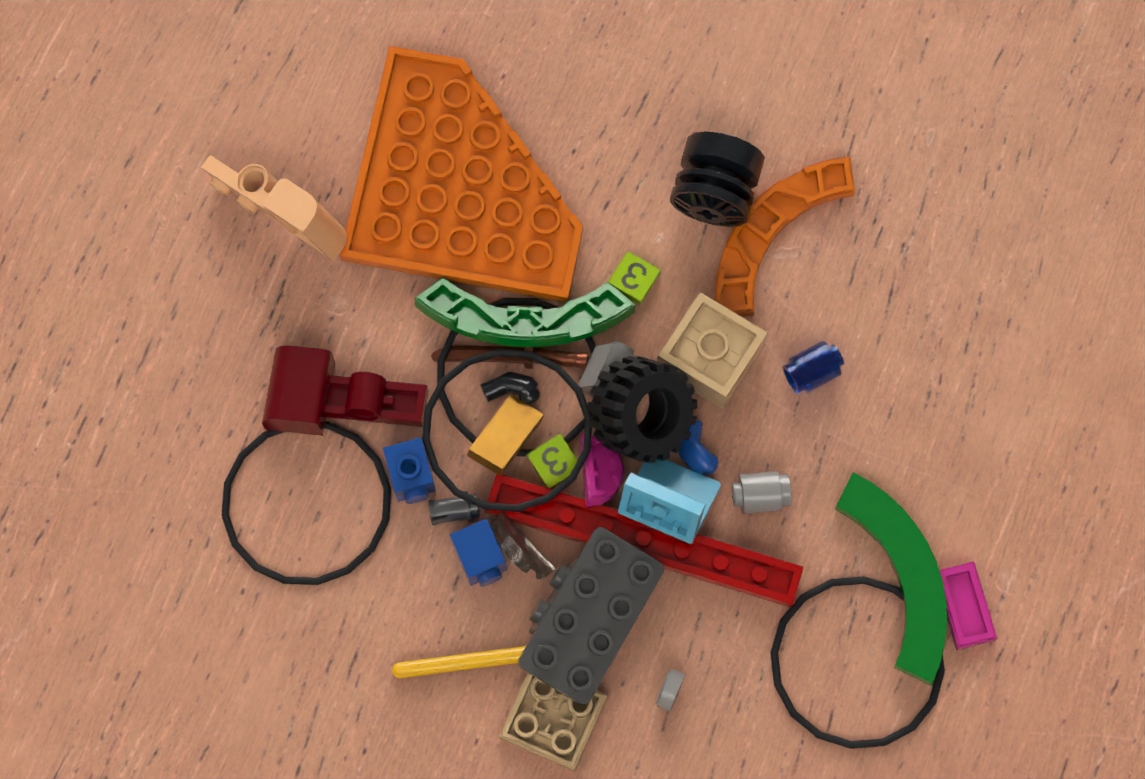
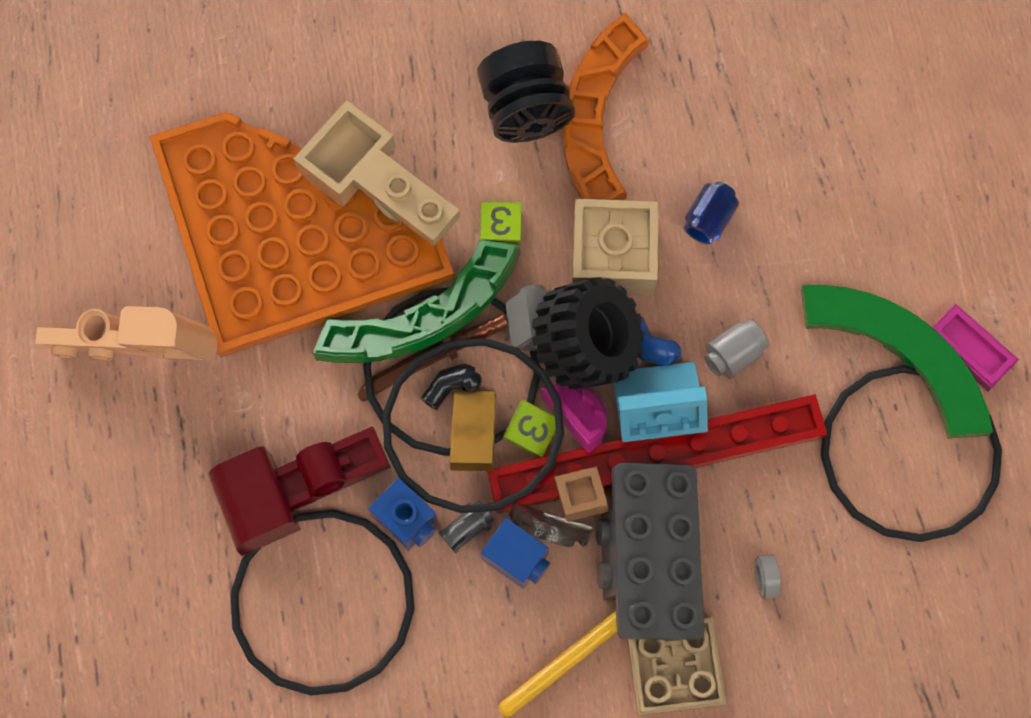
camera: 30 degrees left, 0 degrees up
none -> tan plate [293,100,460,246]
none -> medium nougat tile [555,466,608,522]

